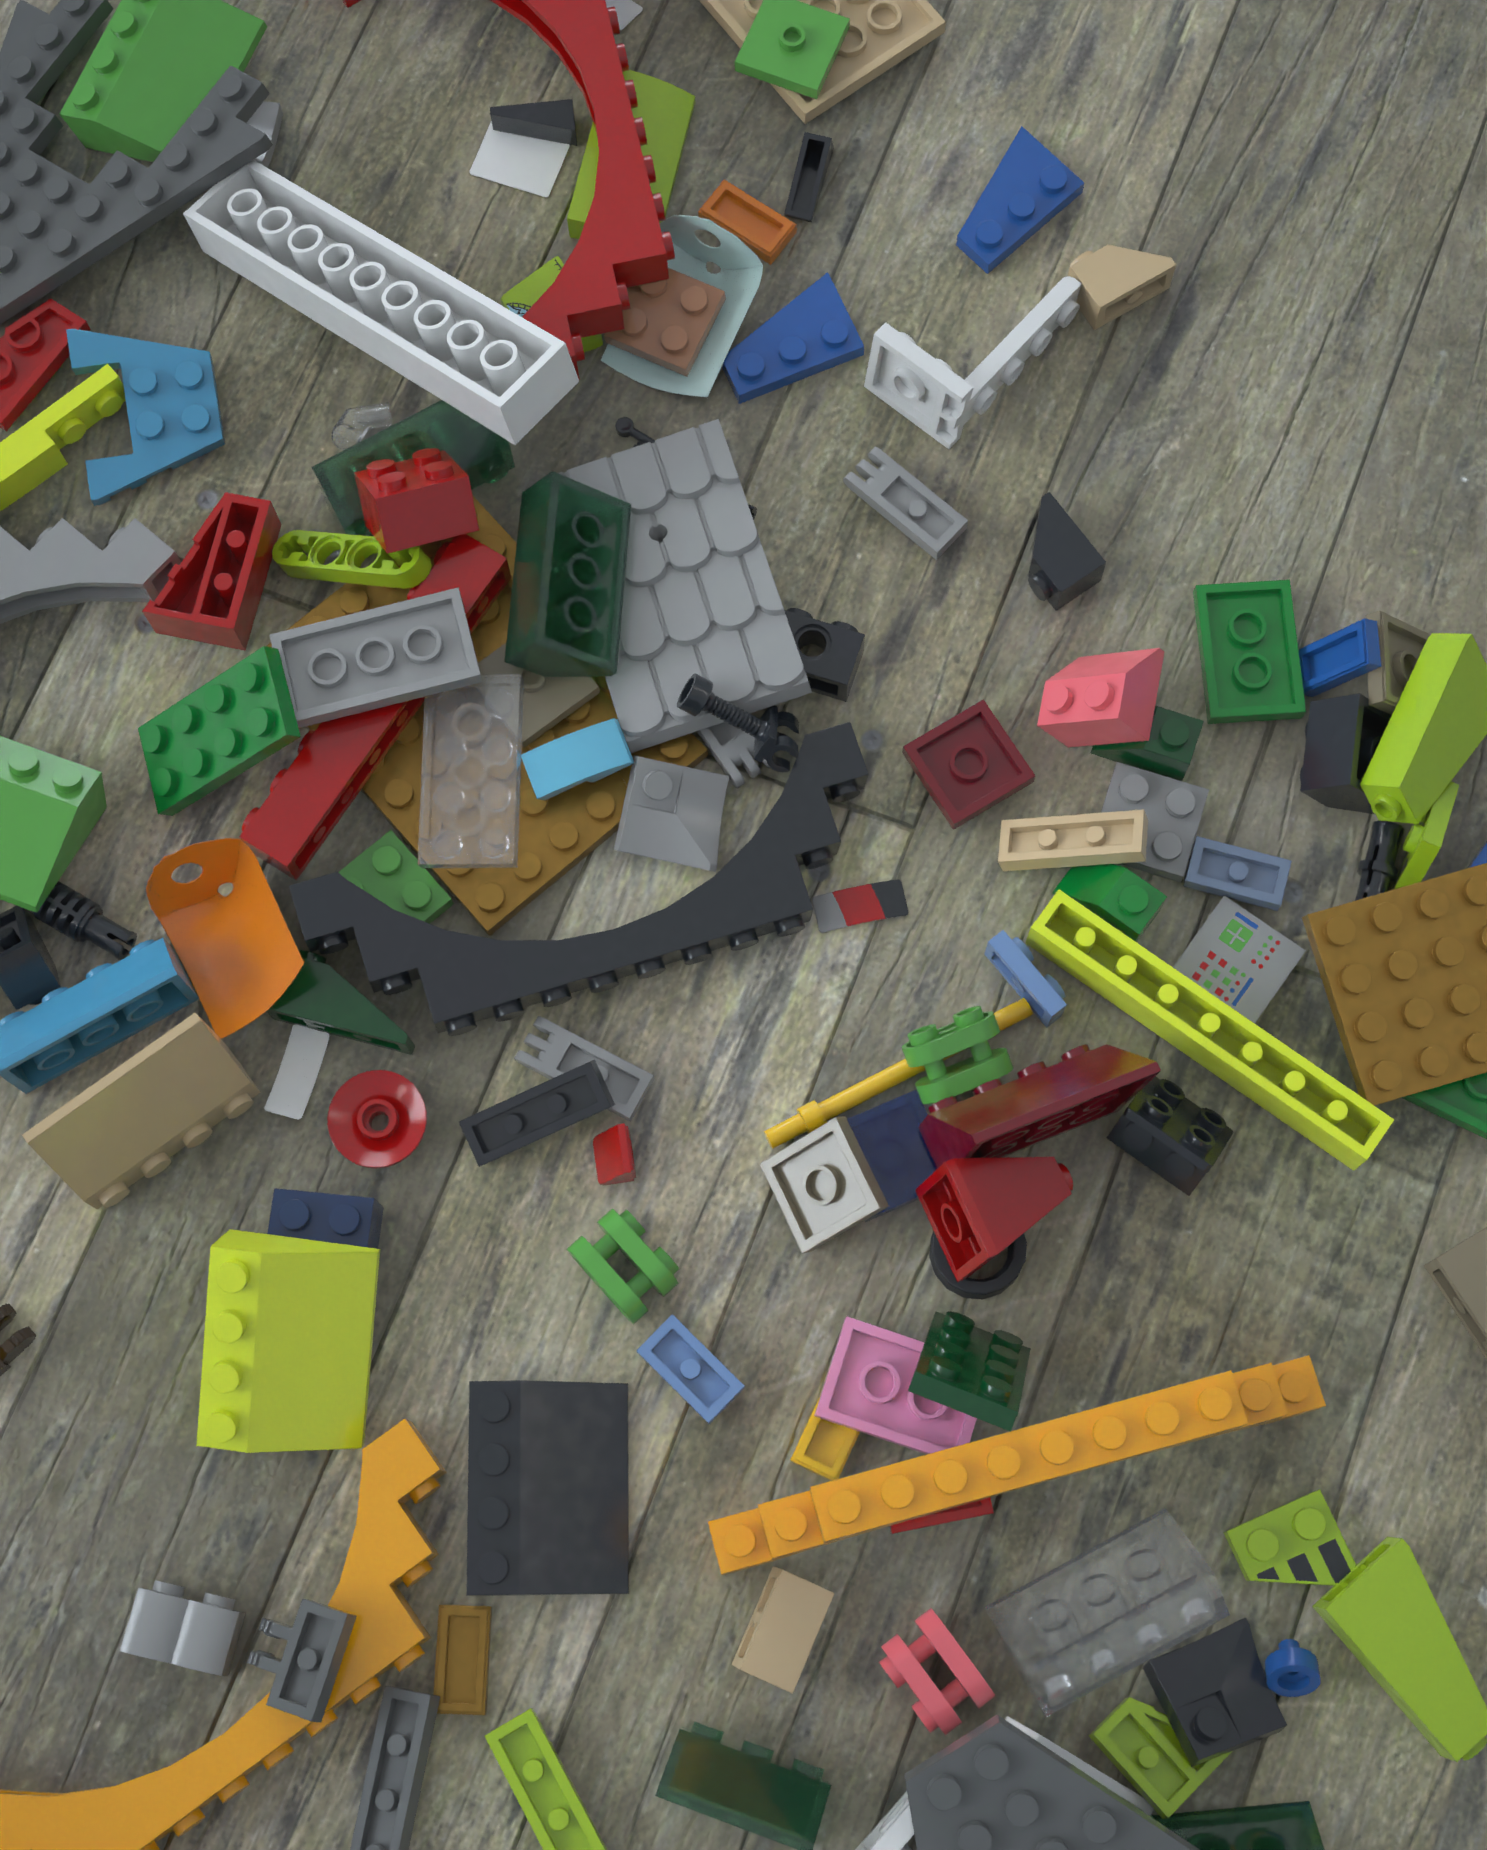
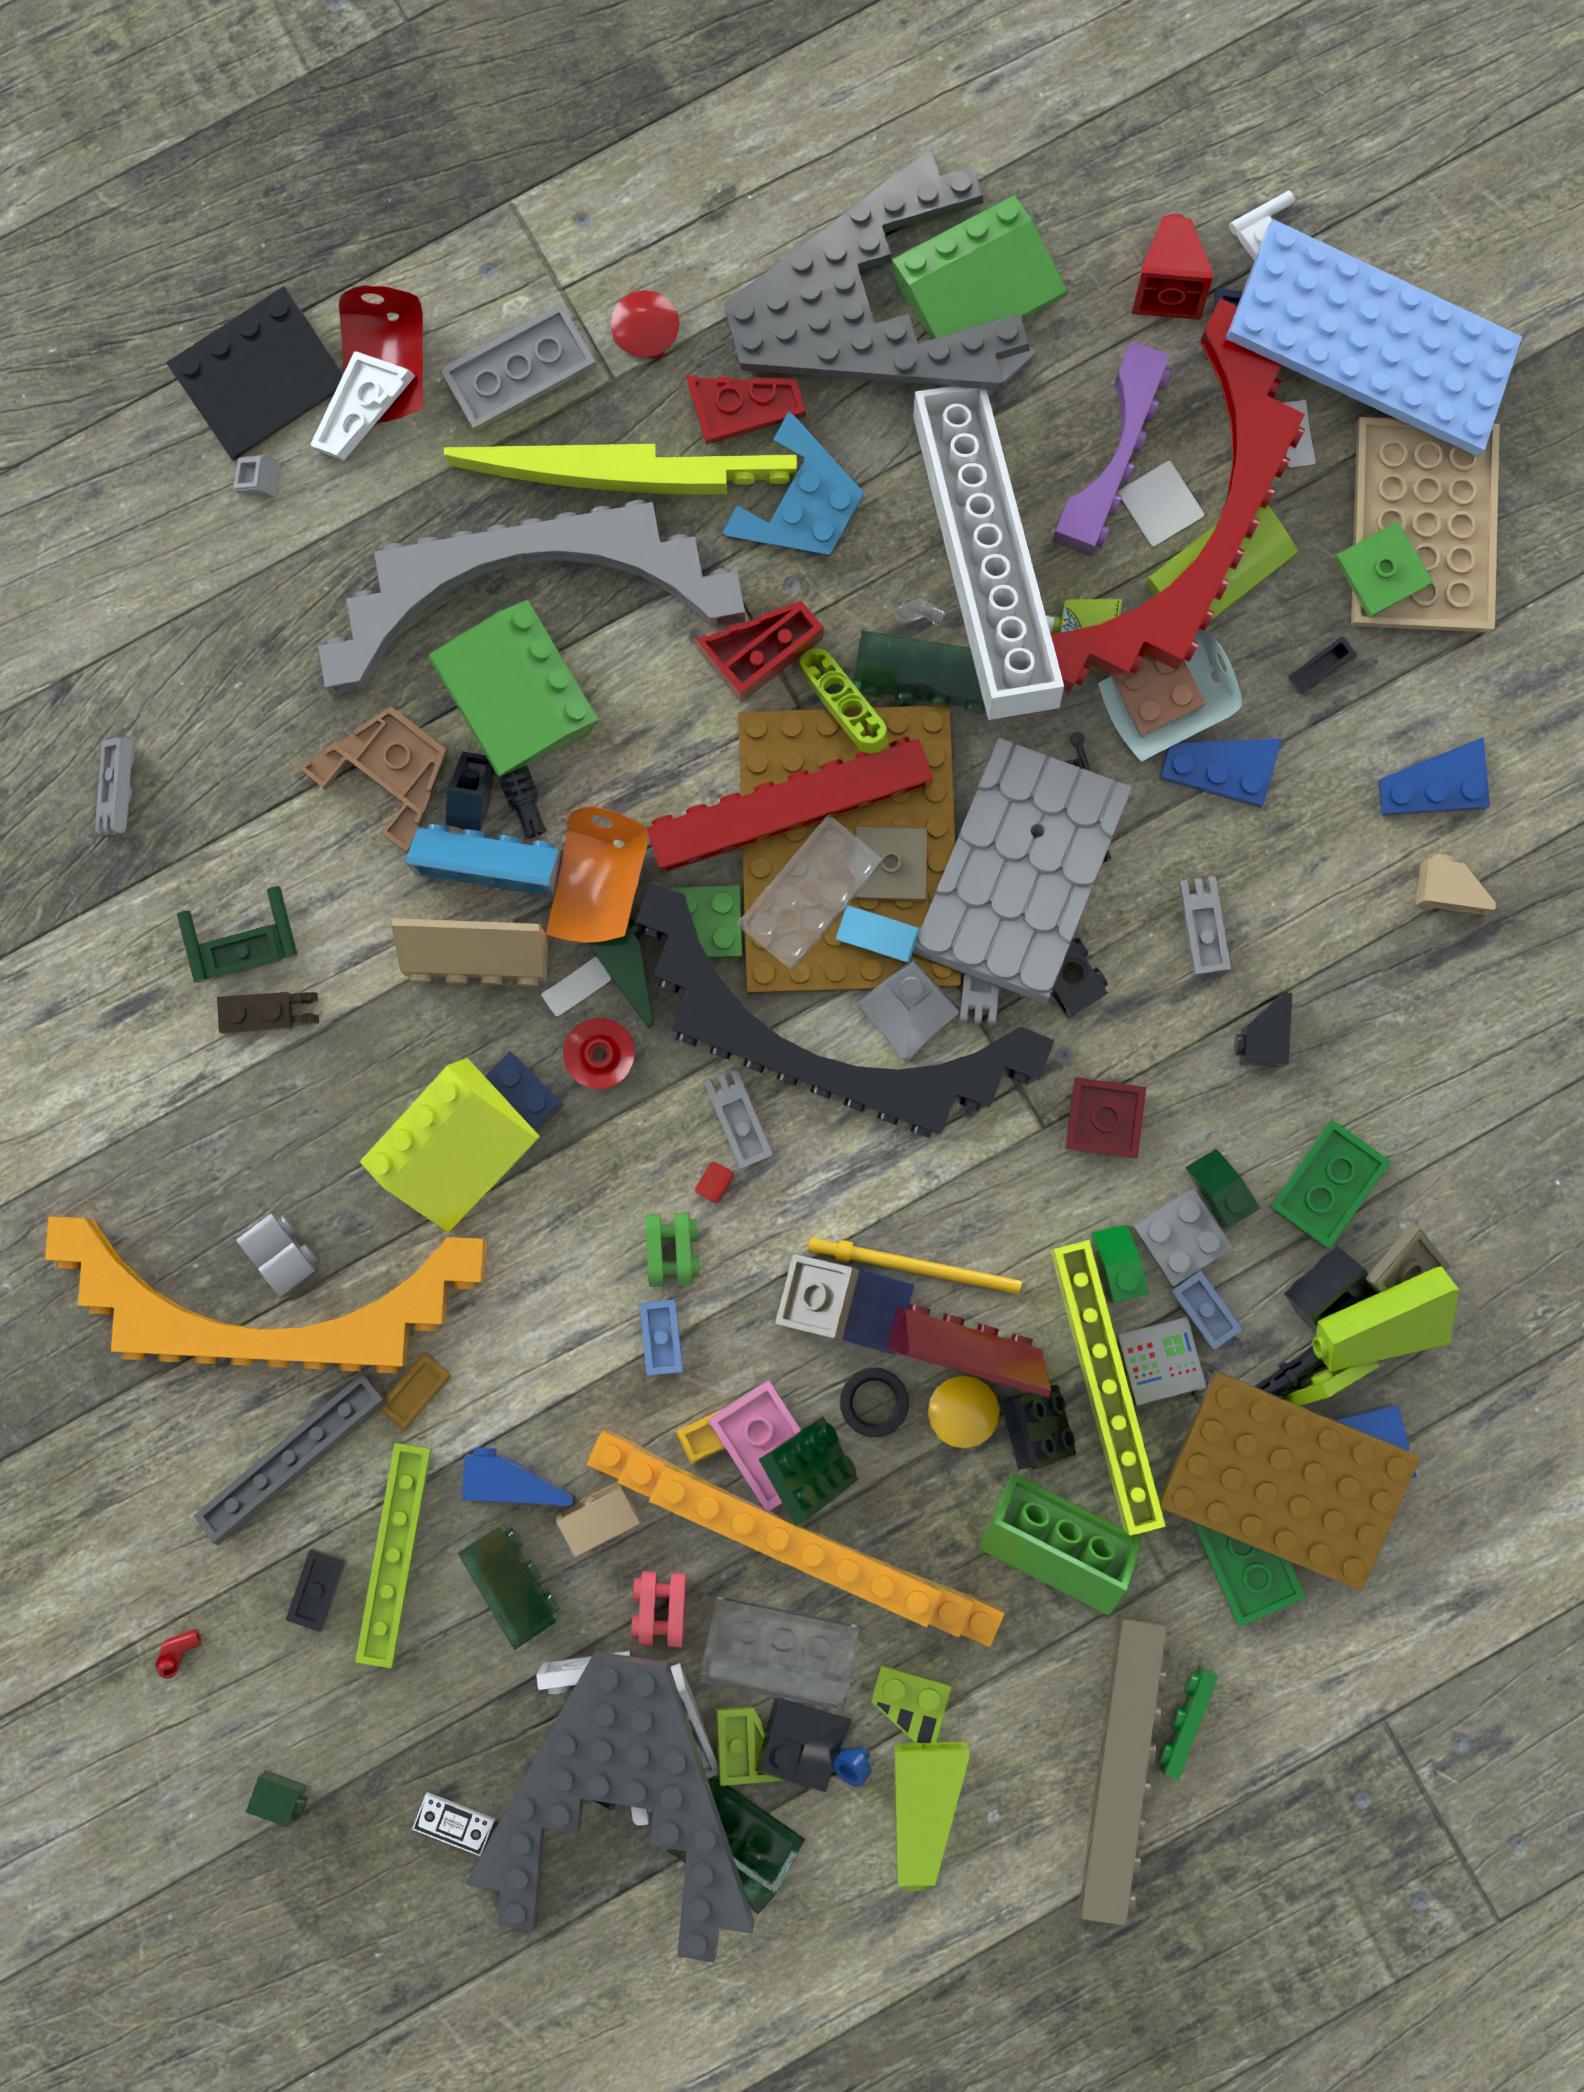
camera: 35 degrees right, 10 degrees up
green plate [138,646,301,816] -> none
dark grey hinge [247,1598,357,1723] -> none
light grey plate [270,587,483,728] -> none
red brick [354,448,479,554] -> none
black plate [459,1060,615,1167] -> none
black slope [466,1380,629,1596] -> none
black piece [490,99,577,146] -> none
clear green slope [504,471,631,677] -> none
black bar [677,673,799,773] -> none
orange tile [698,180,797,265] -> none
sticker [812,879,909,933] -> none
white bracket [864,276,1082,449] -> none
bright green brick [901,1006,1014,1104] -> none
red slope [915,1157,1073,1283] -> none
medium blue plate [985,930,1067,1028] -> none
tan plate [998,809,1148,871] -> none
coral slope [1037,648,1164,748] -> none
blue tile [1298,618,1382,697] -> none
none -> blue slope [462,1447,575,1506]
none -> yellow dish [927,1375,1000,1448]
none -> bright green slope [978,1473,1143,1616]
none -> medium lavender arch [1052,340,1172,556]

